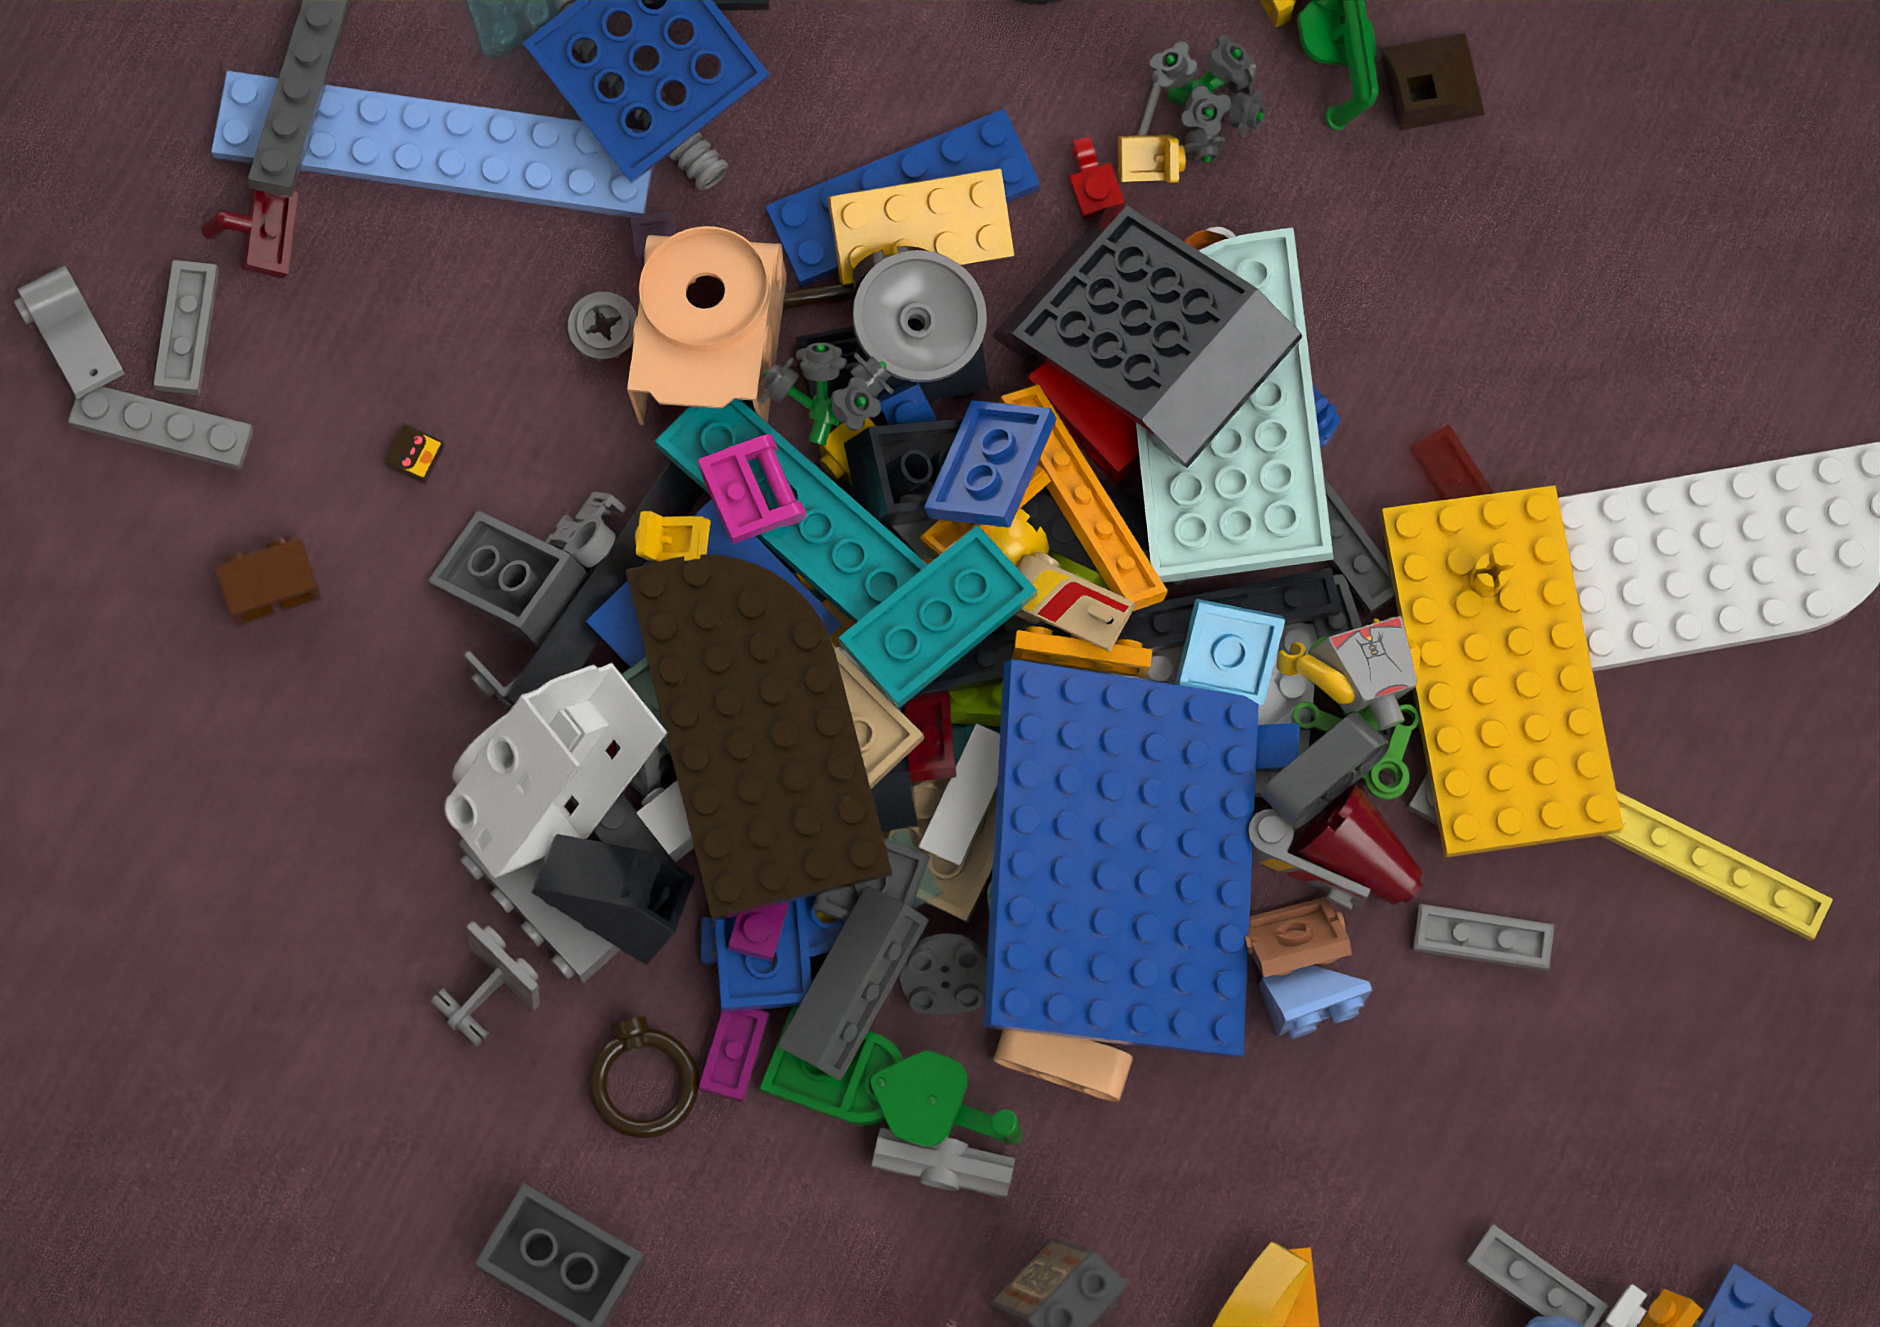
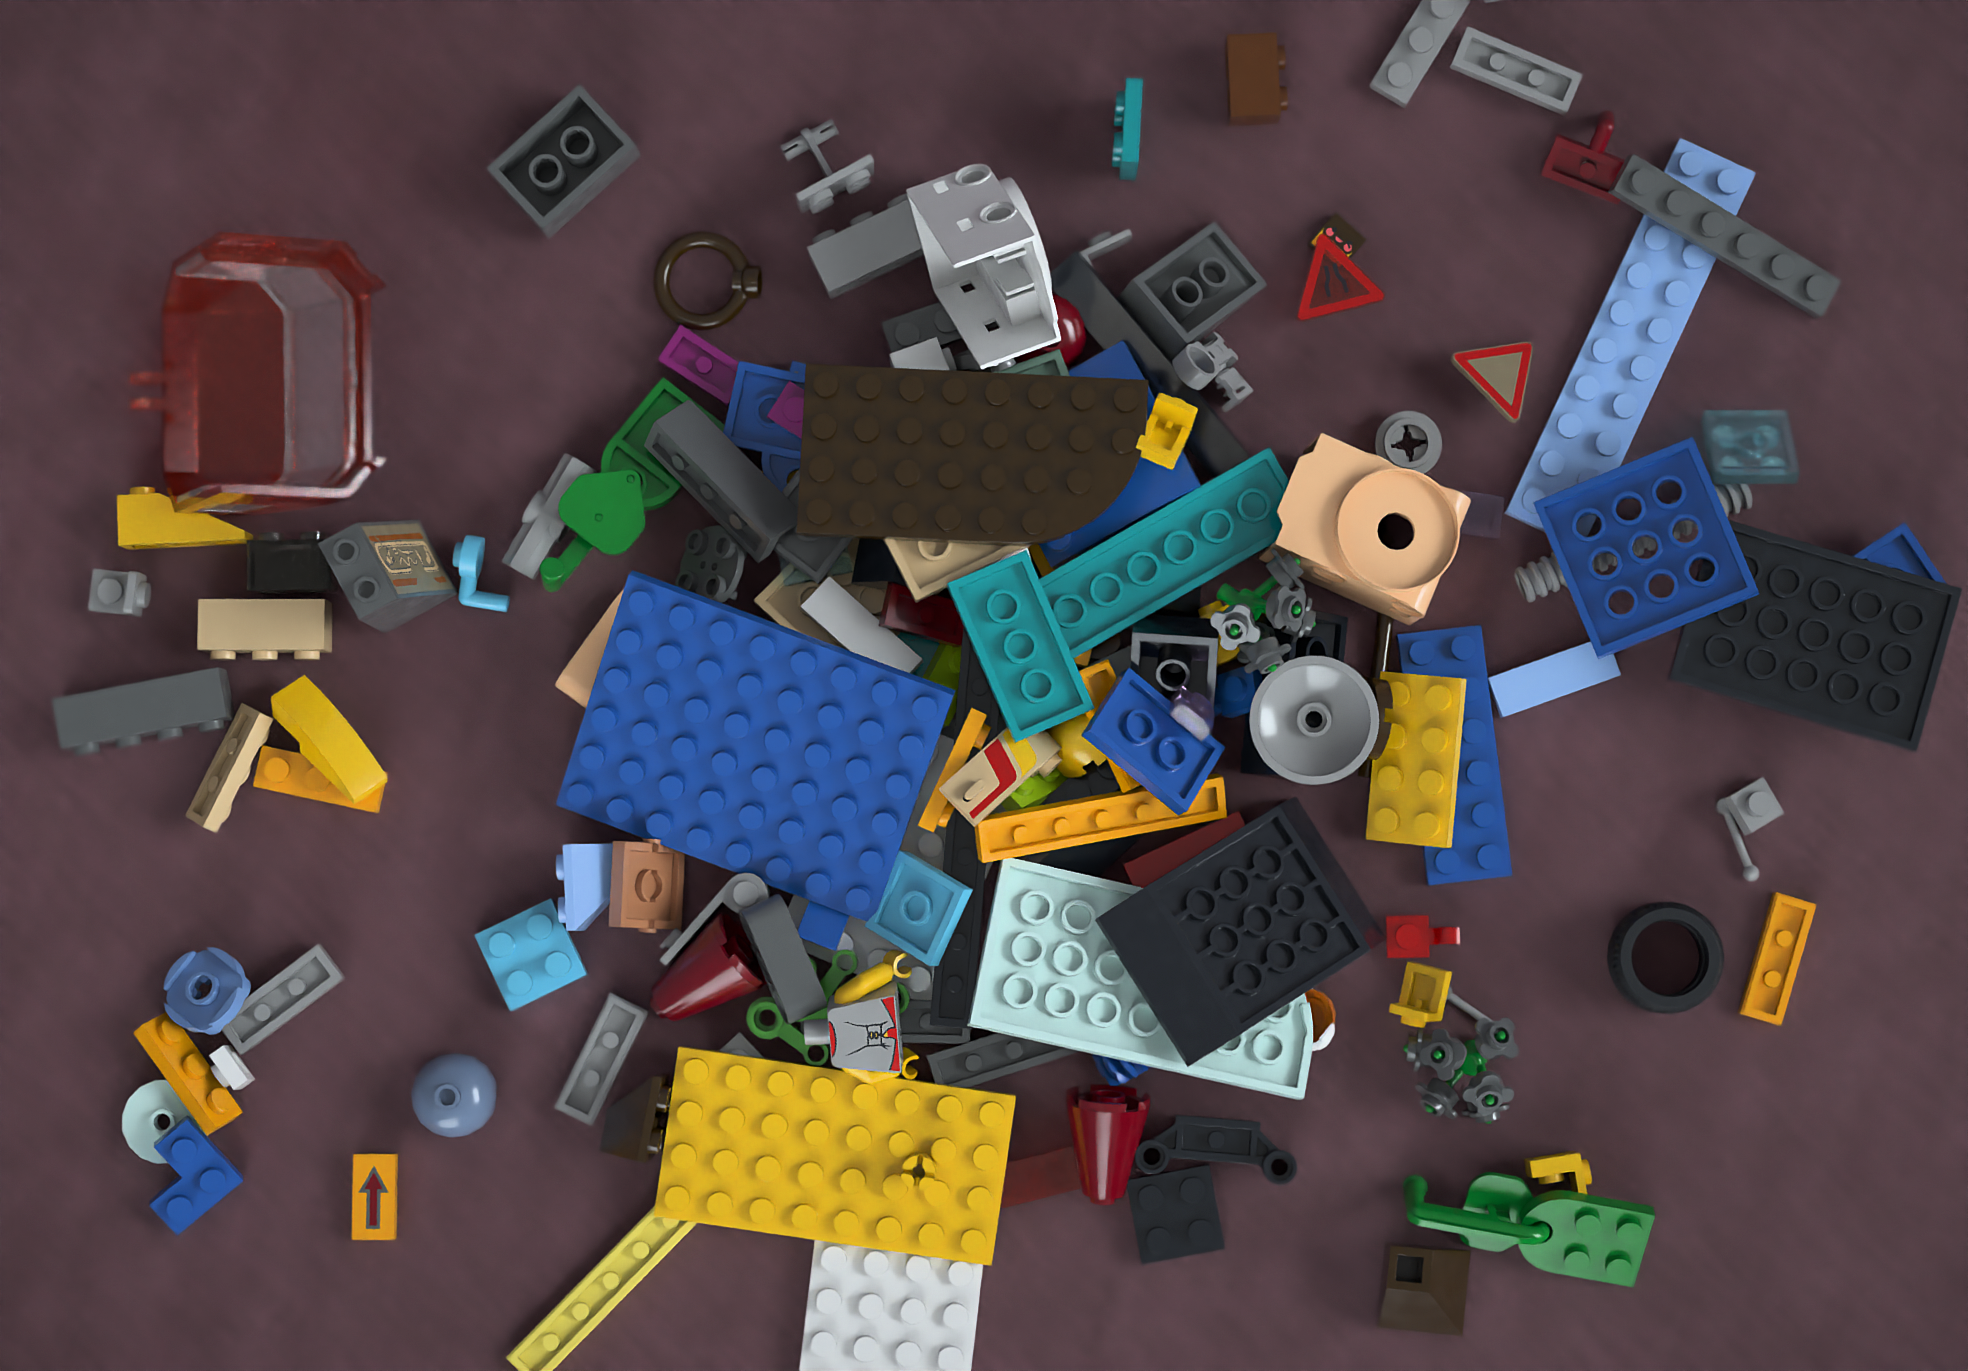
camera: 115 degrees right, 10 degrees up
black slope [531,834,695,966] -> none
dark pink plate [697,434,807,545] -> none
none -> light orange tile [352,1153,398,1240]
none -> sand blue cylinder [411,1053,497,1138]
none -> medium azure plate [453,535,510,613]
none -> medium azure plate [474,898,588,1011]
none -> dark brown slope [599,1073,673,1163]
none -> dark red cone [1065,1084,1151,1205]
none -> teal plate [1112,78,1143,180]
none -> black plate [1127,1164,1225,1265]
none -> black plate [1135,1114,1297,1185]
none -> clear purple plate [1169,686,1215,741]
none -> piece [1296,234,1385,323]
none -> piece [1450,341,1533,423]
none -> light blue tile [1488,641,1621,718]

